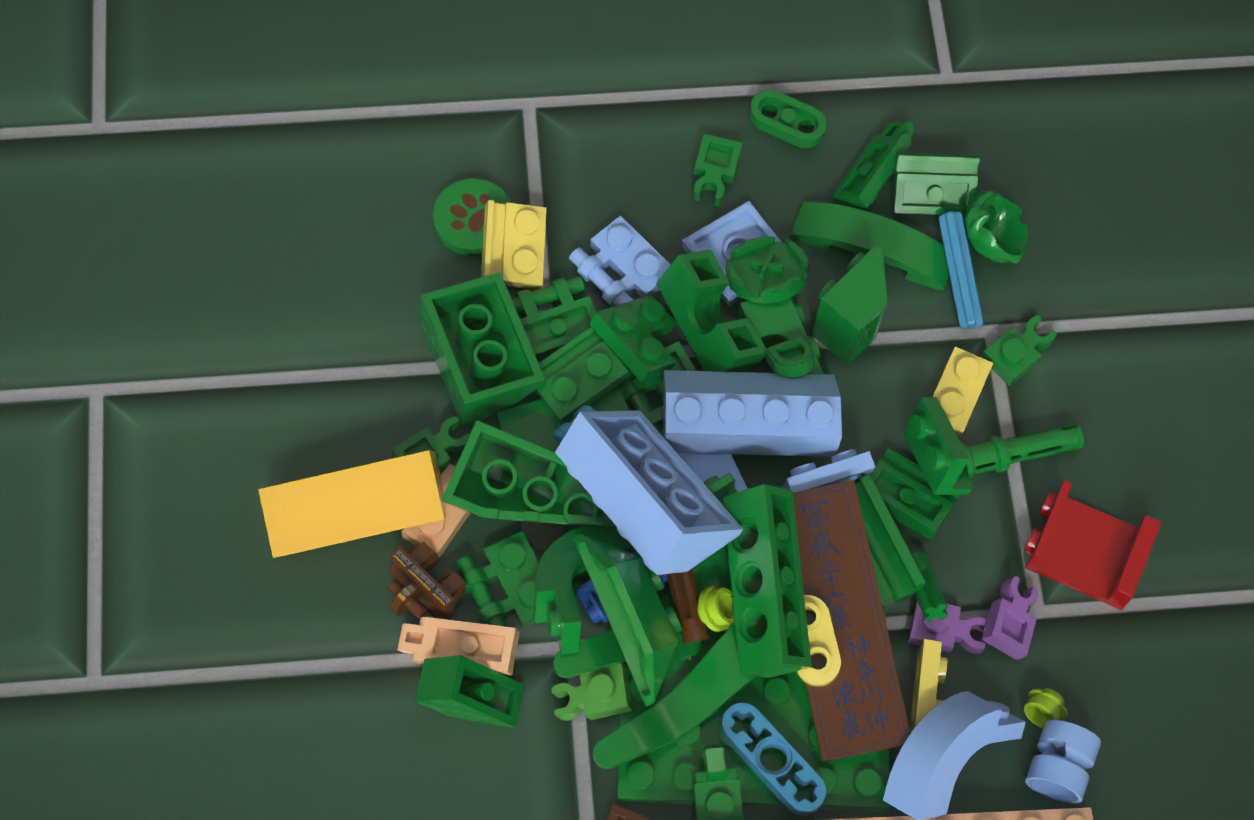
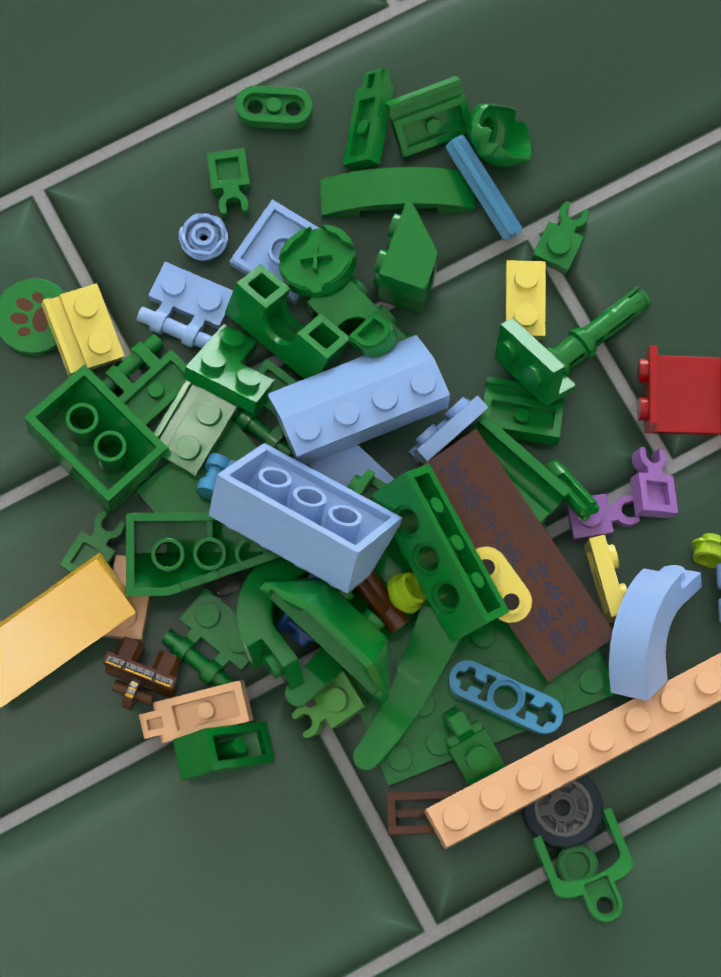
camera: 20 degrees left, 10 degrees up
none -> light blue plate [179,213,228,261]

